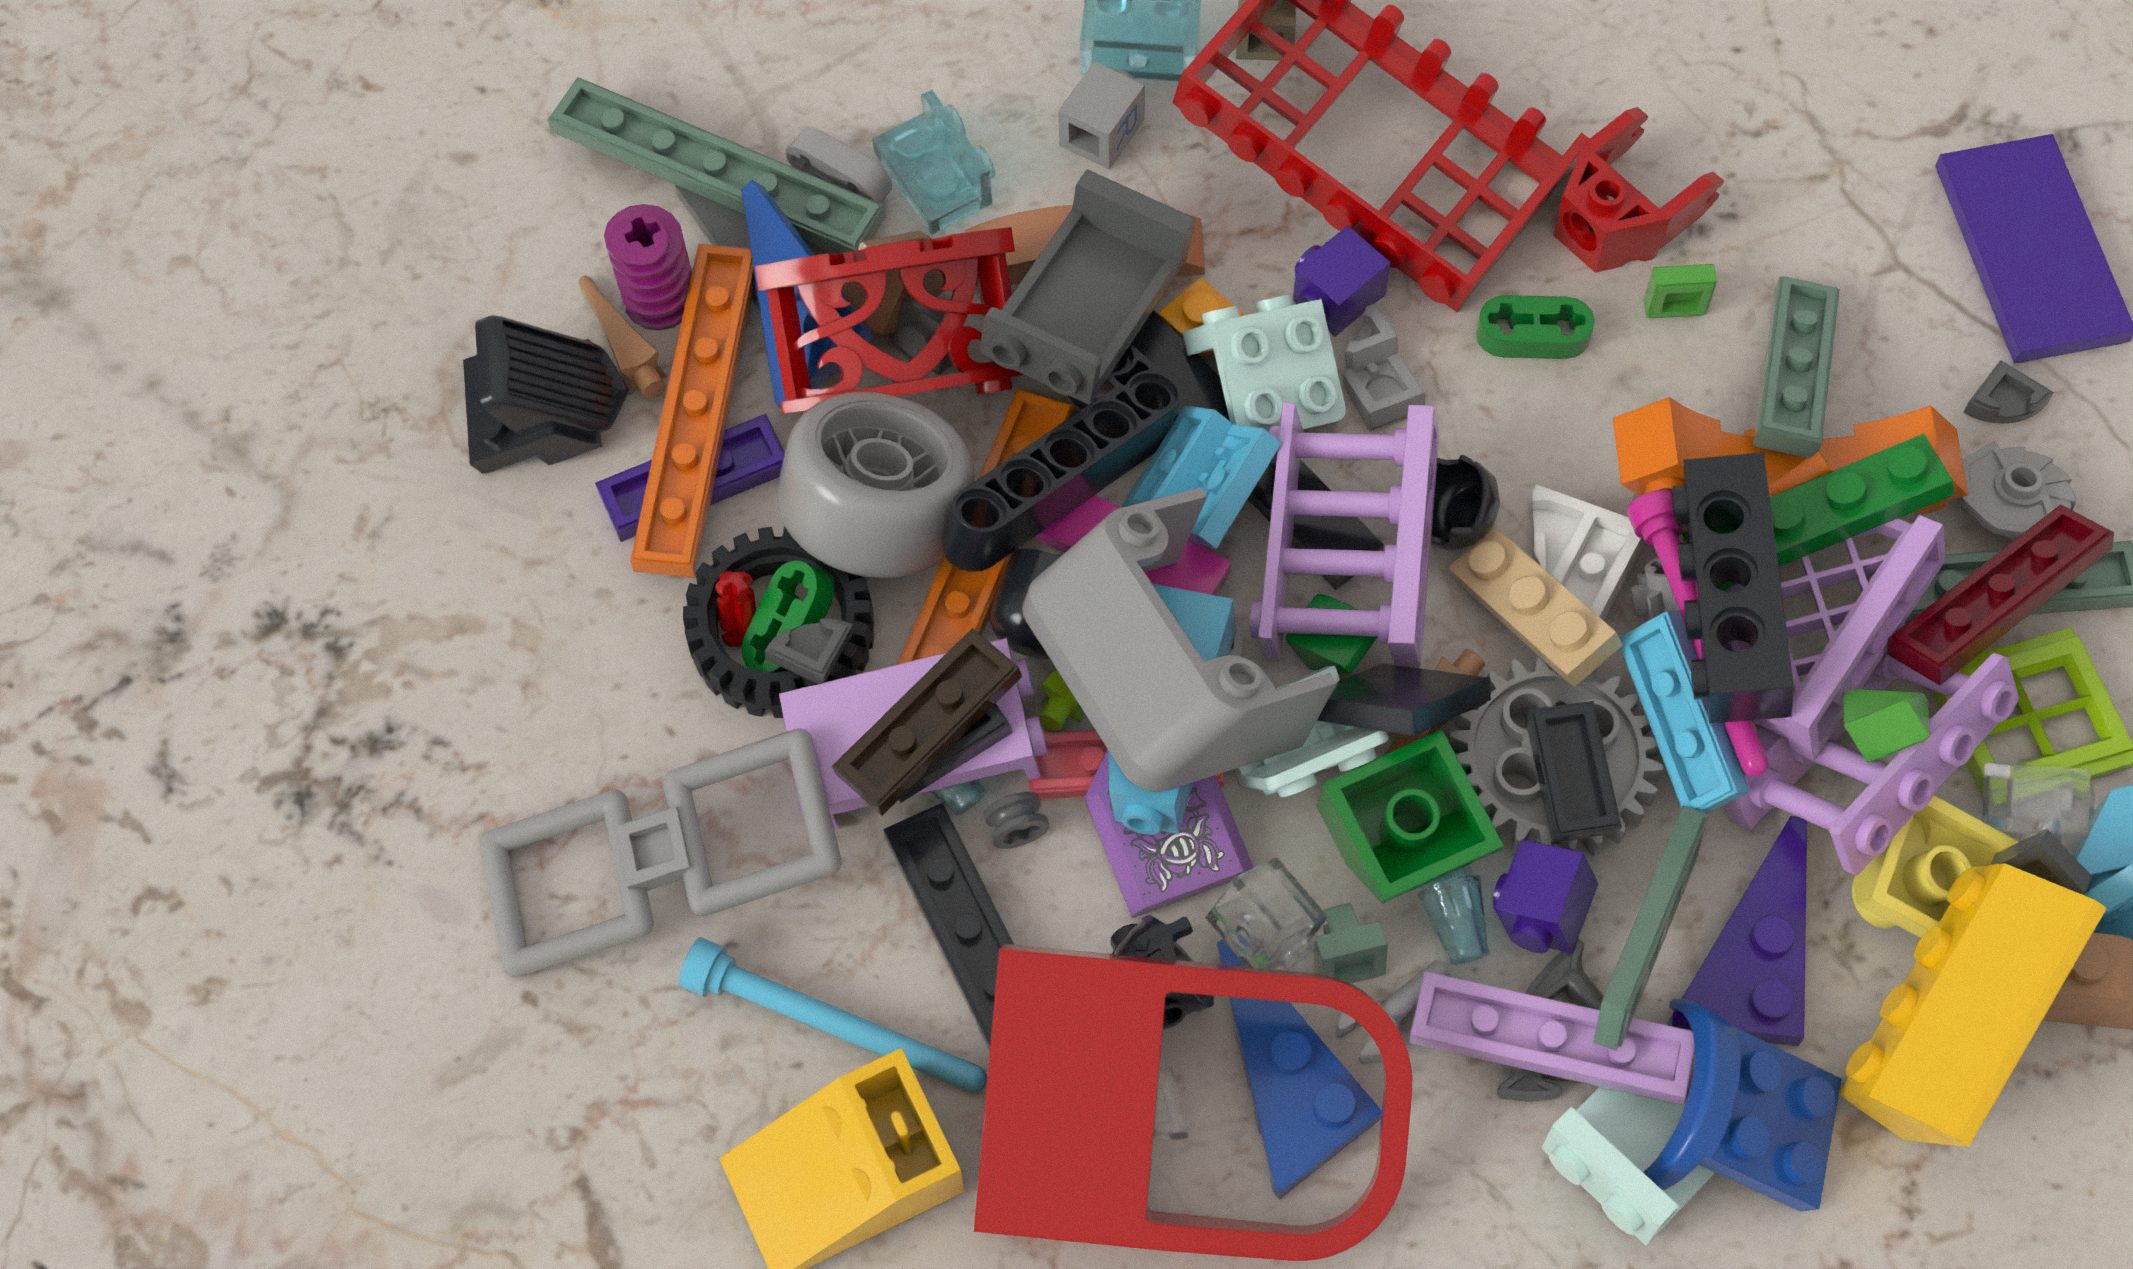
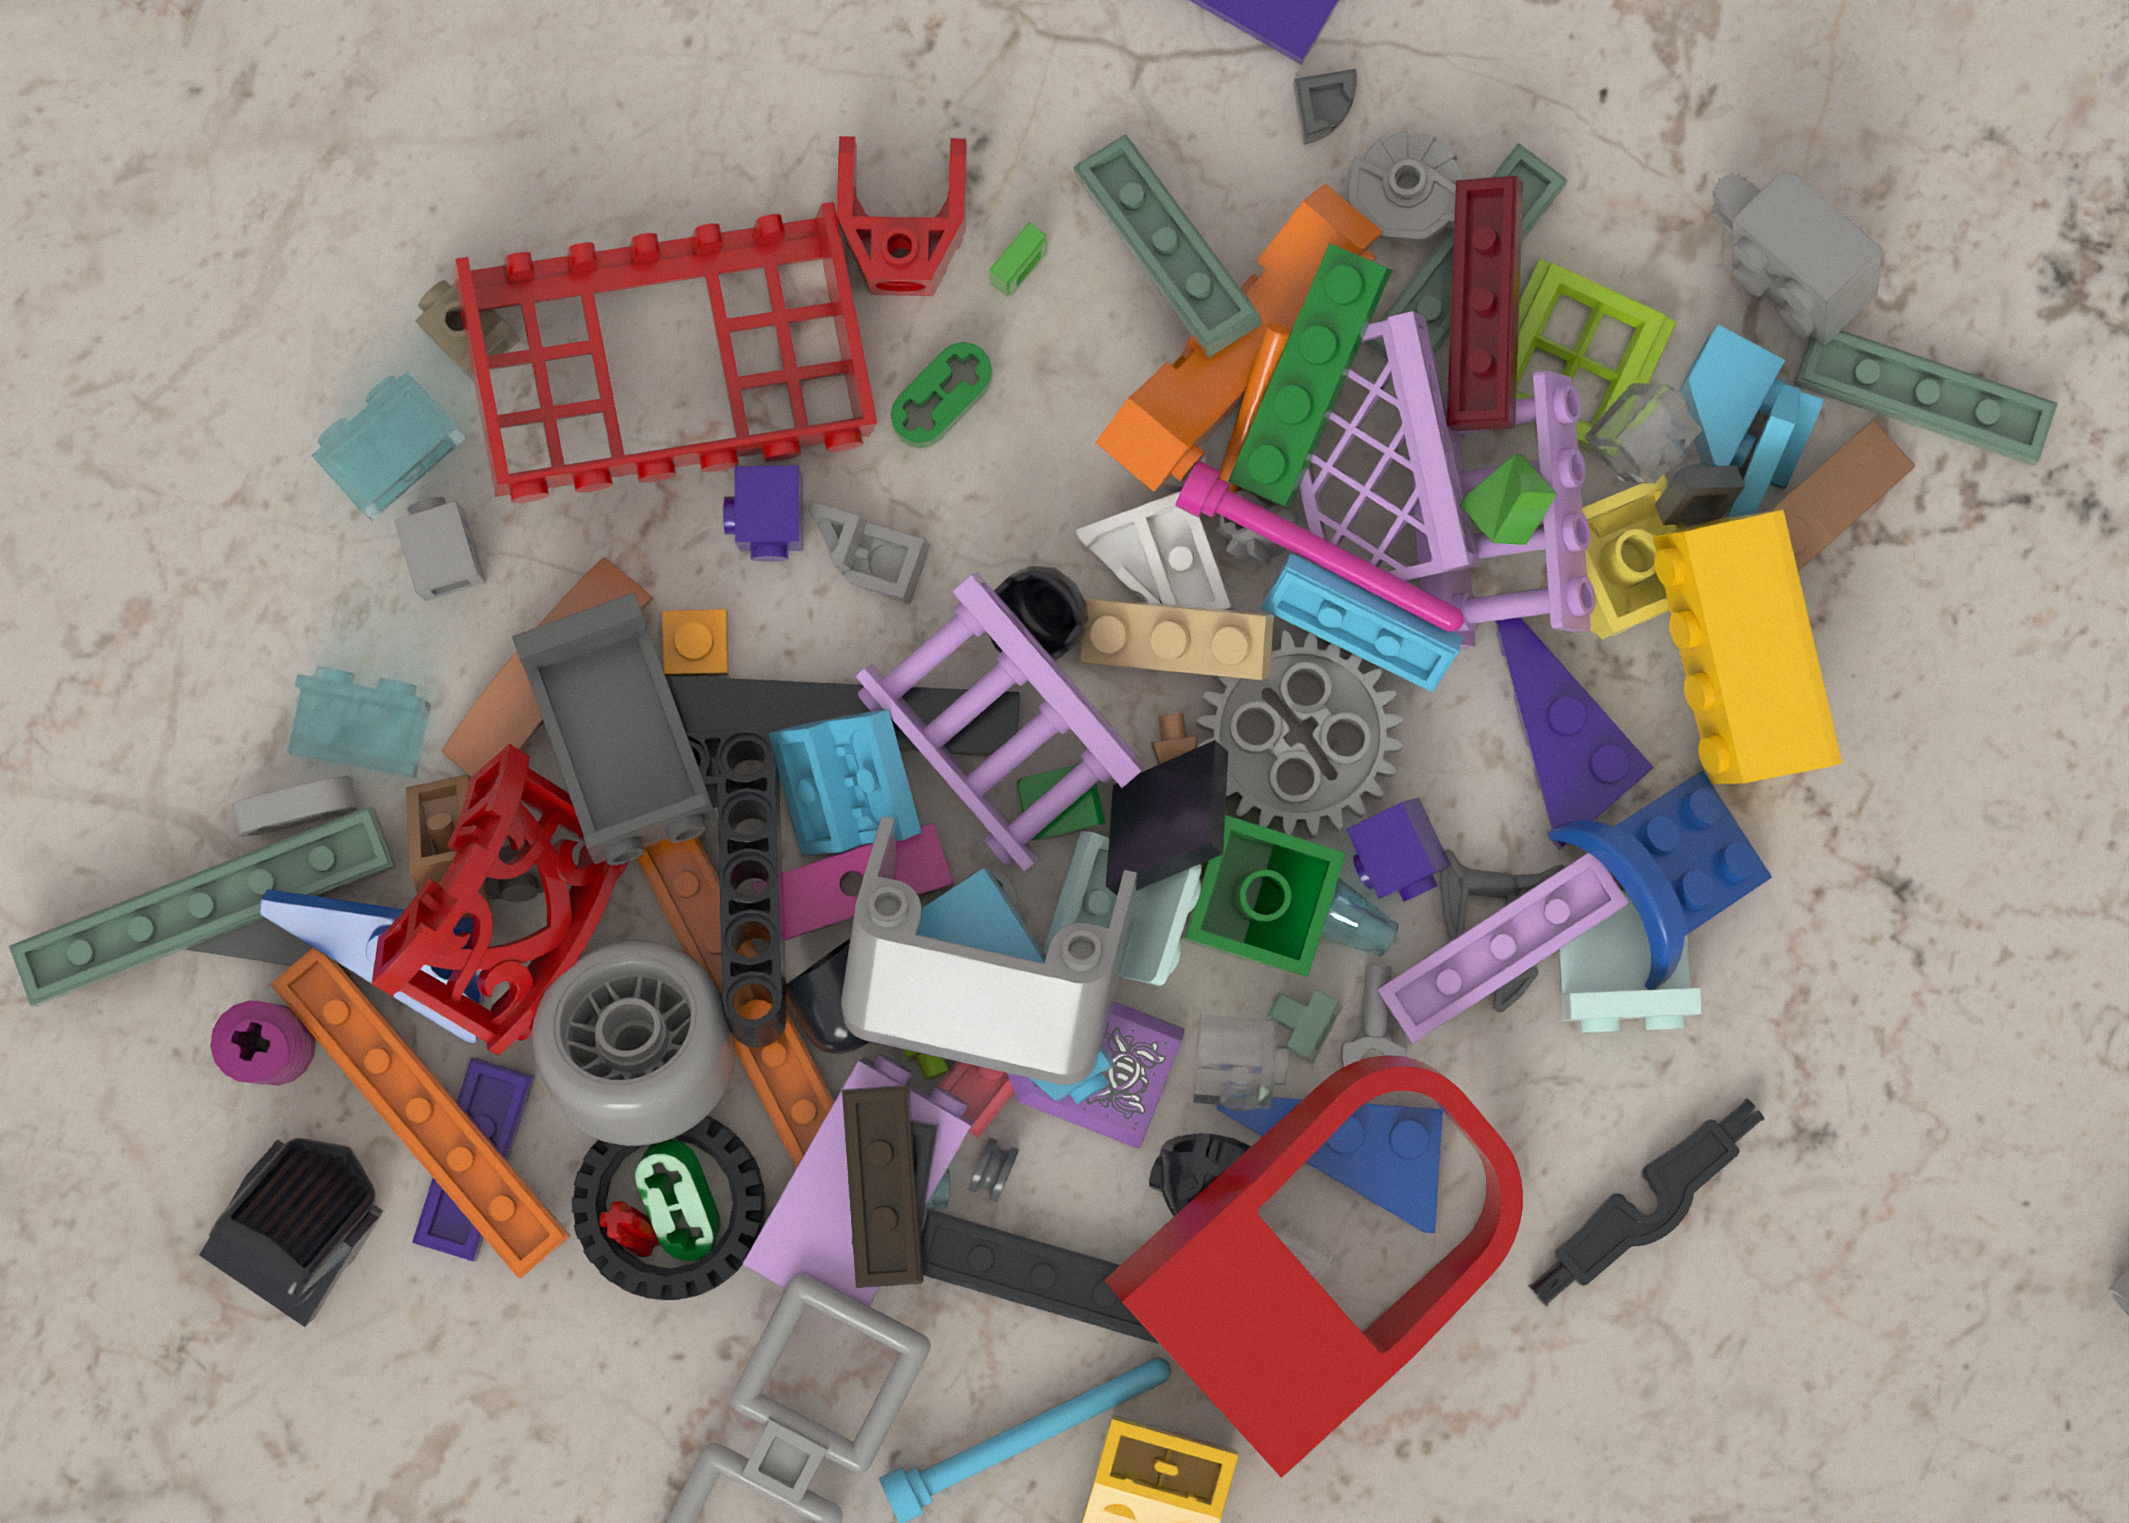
camera: 50 degrees left, 20 degrees up
medium nougat piece [579,276,666,399] -> none
dark grey tile [765,618,853,684] -> none
light aqua bracket [1182,295,1346,432] -> none
black tile [1525,701,1622,843] -> none
sand green tile [1593,806,1707,1051] -> none
black brick [1672,452,1794,724] -> none

